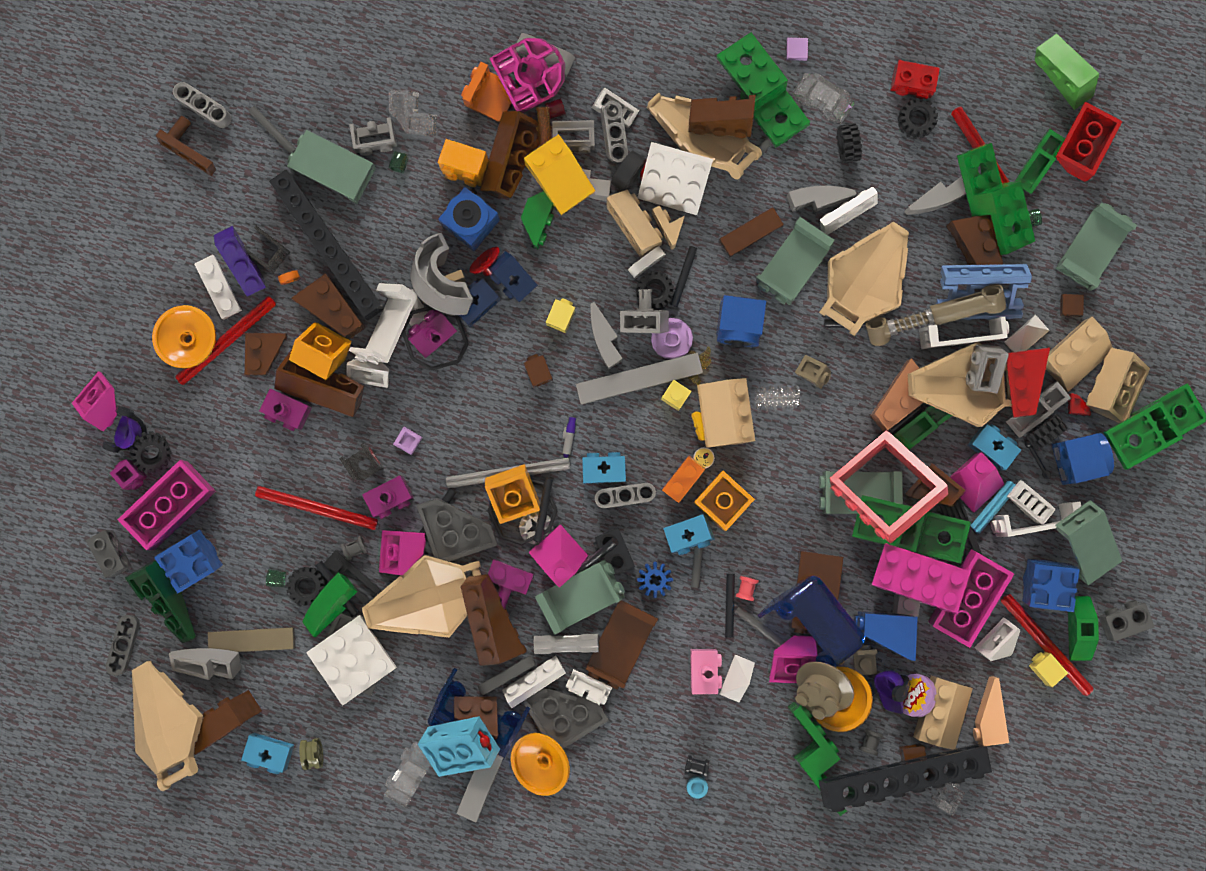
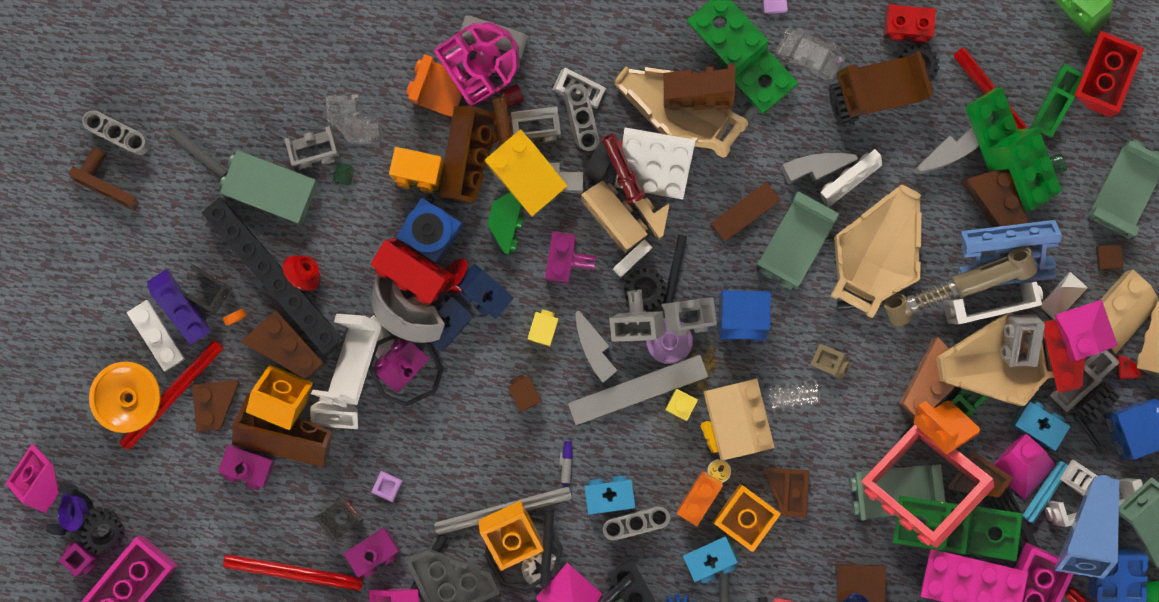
camera: 10 degrees left, 0 degrees up
none -> red piece [282,255,320,291]
none -> red slope [370,238,454,304]
none -> magenta brick [545,231,596,284]
none -> dark red pin [601,133,646,203]
none -> light grey window [662,297,717,336]
none -> reddish brown wing [763,467,810,518]
none -> reddish brown panel [837,51,934,118]
none -> orange bracket [913,400,980,454]
none -> dark pink slope [1055,300,1118,361]
none -> medium blue slope [1055,475,1119,579]

